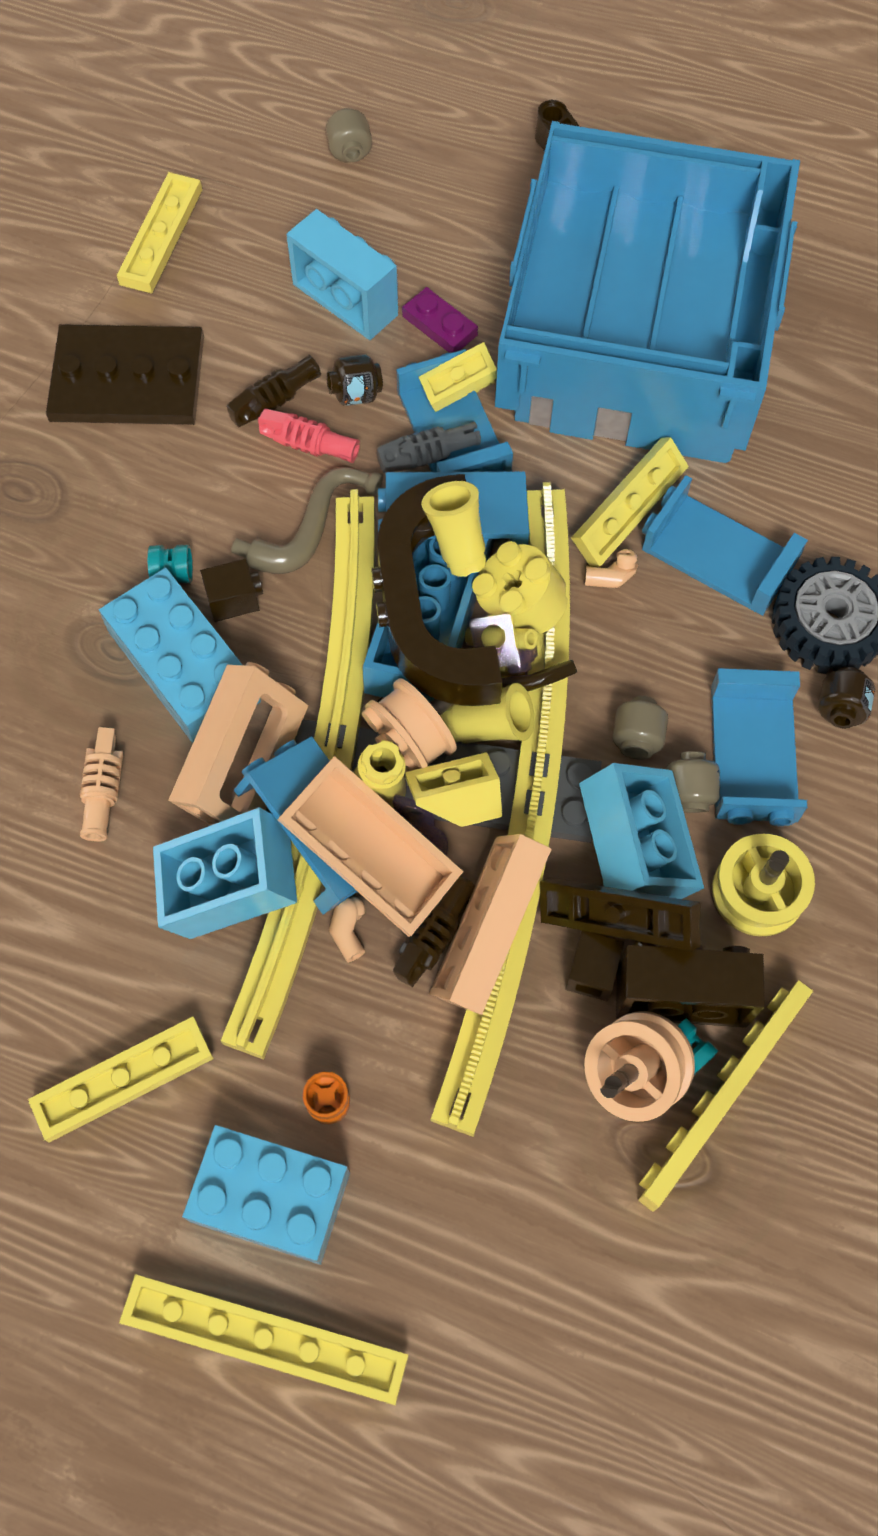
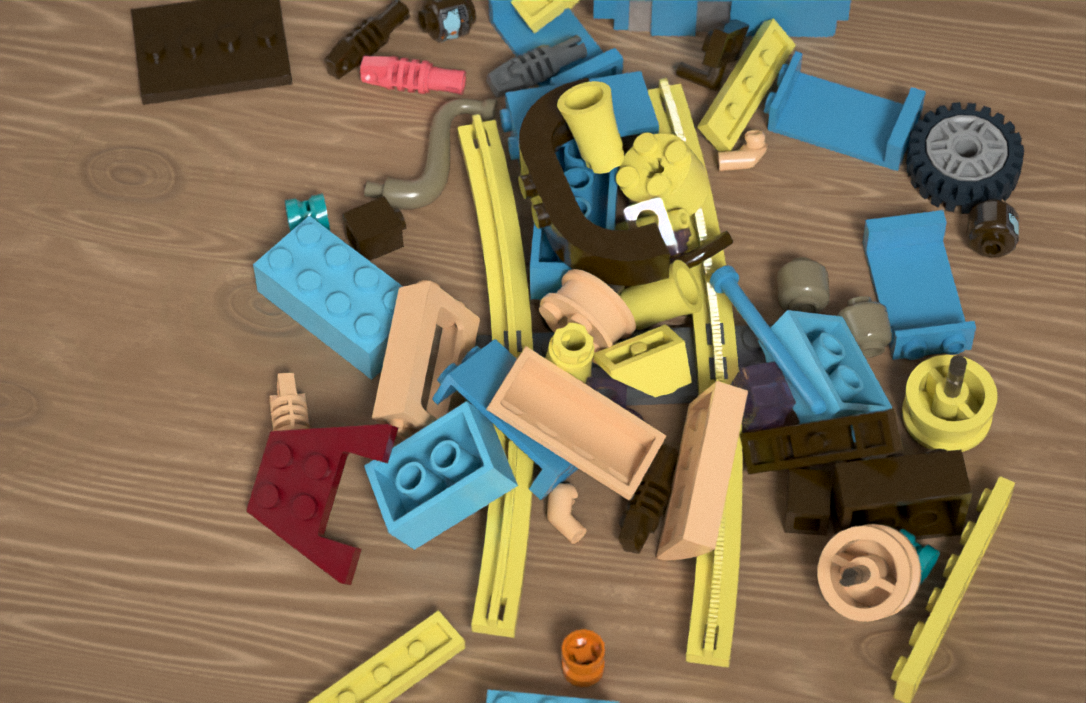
camera: 10 degrees left, 10 degrees down
none -> dark red wing [246,424,398,586]
none -> dark brown plate [676,19,750,90]
none -> dark azure bar [710,265,826,415]
none -> clear purple brick [730,361,796,431]

